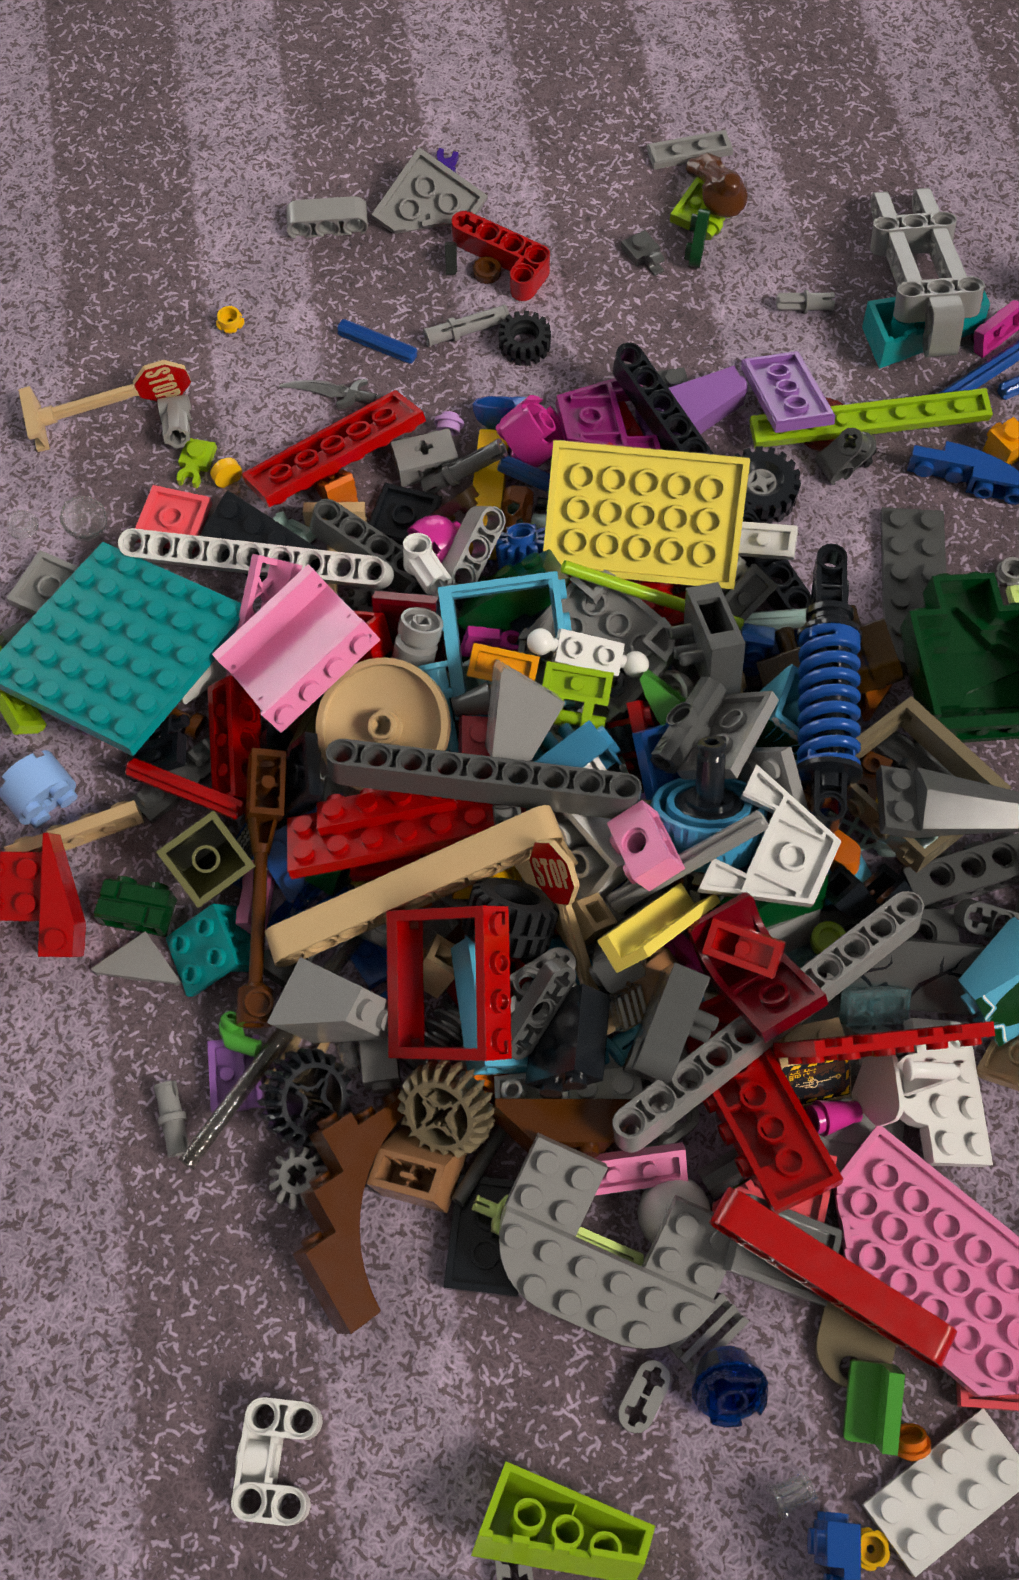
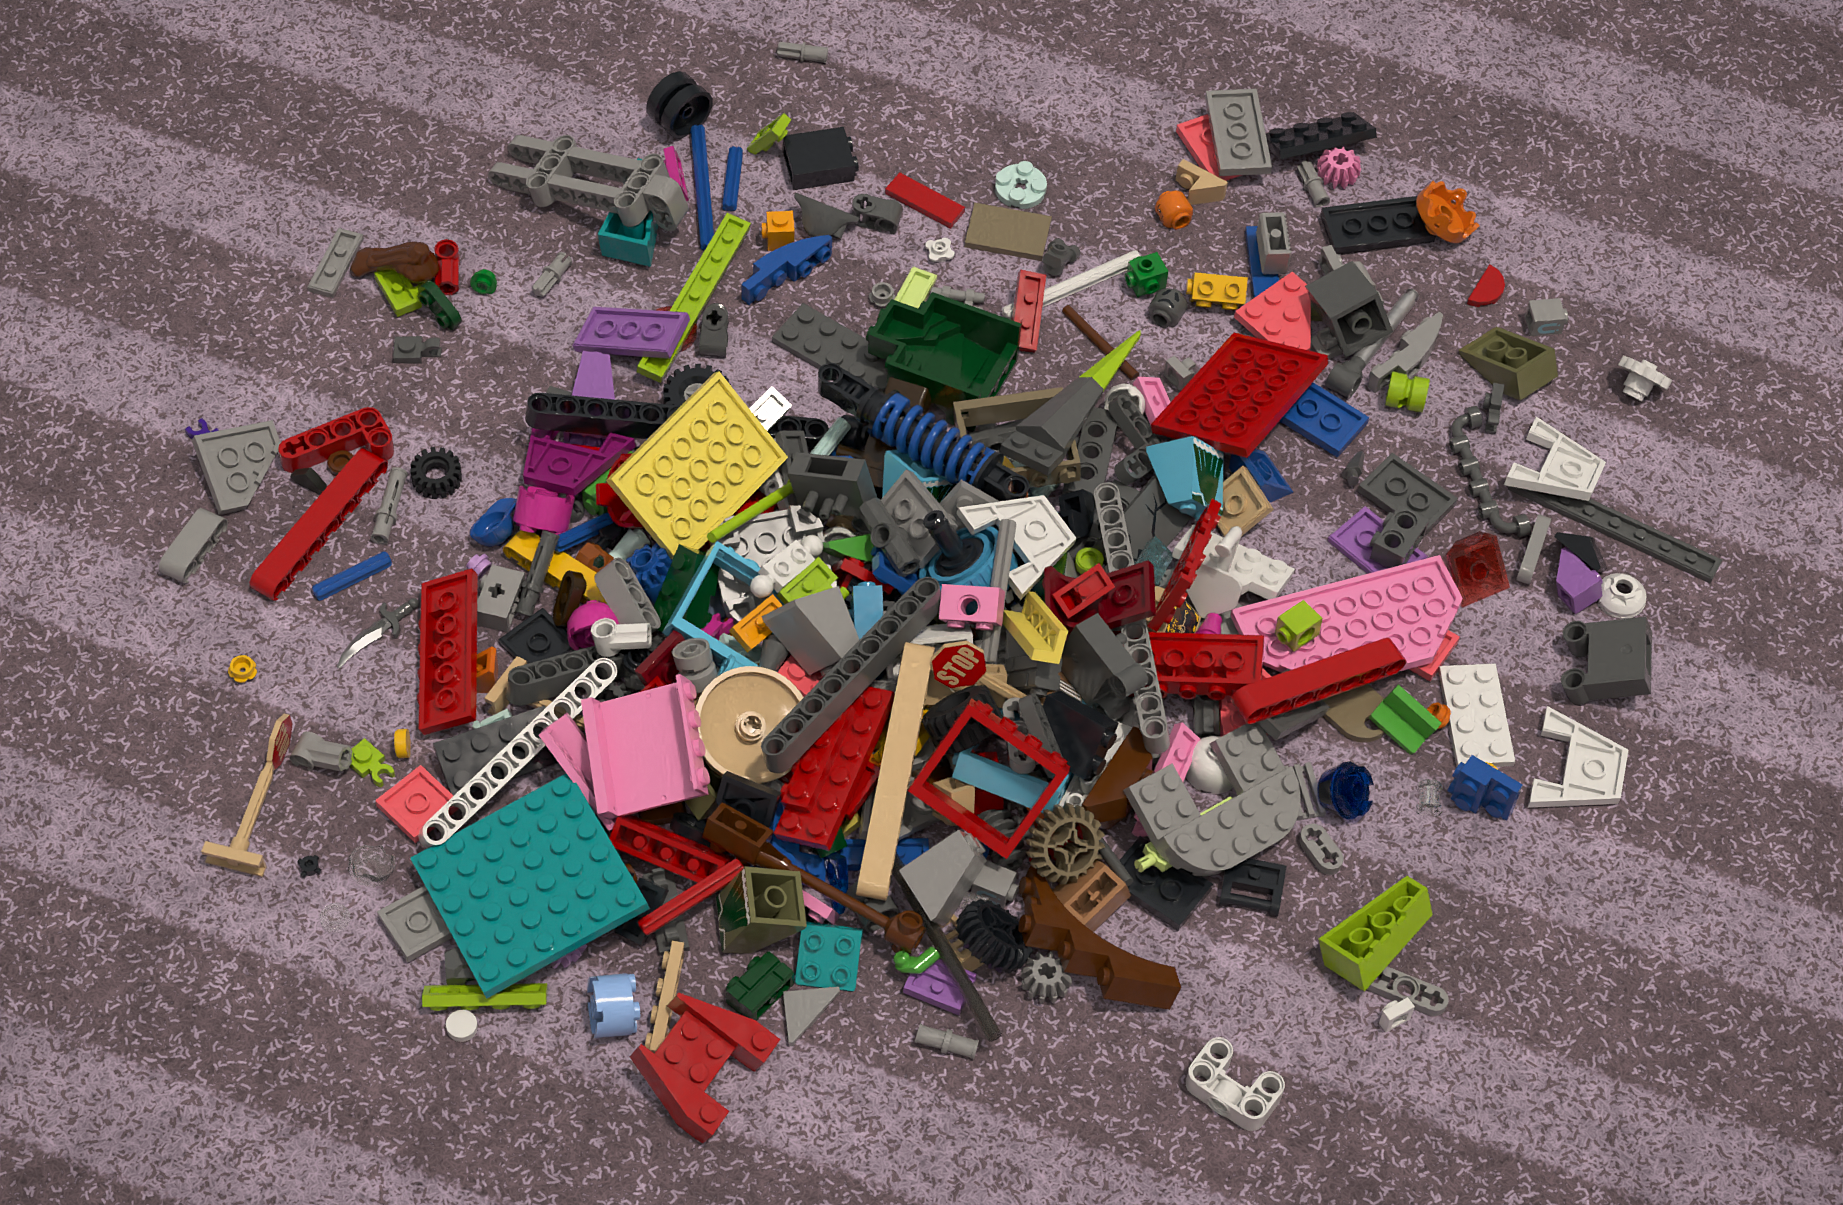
camera: 65 degrees left, 10 degrees down
none -> red beam [249,448,388,601]
none -> black piece [297,855,322,878]
none -> red piece [434,239,460,295]
none -> green plate [470,269,497,294]
none -> black plate [1219,858,1287,917]
none -> lime brick [1275,600,1323,652]

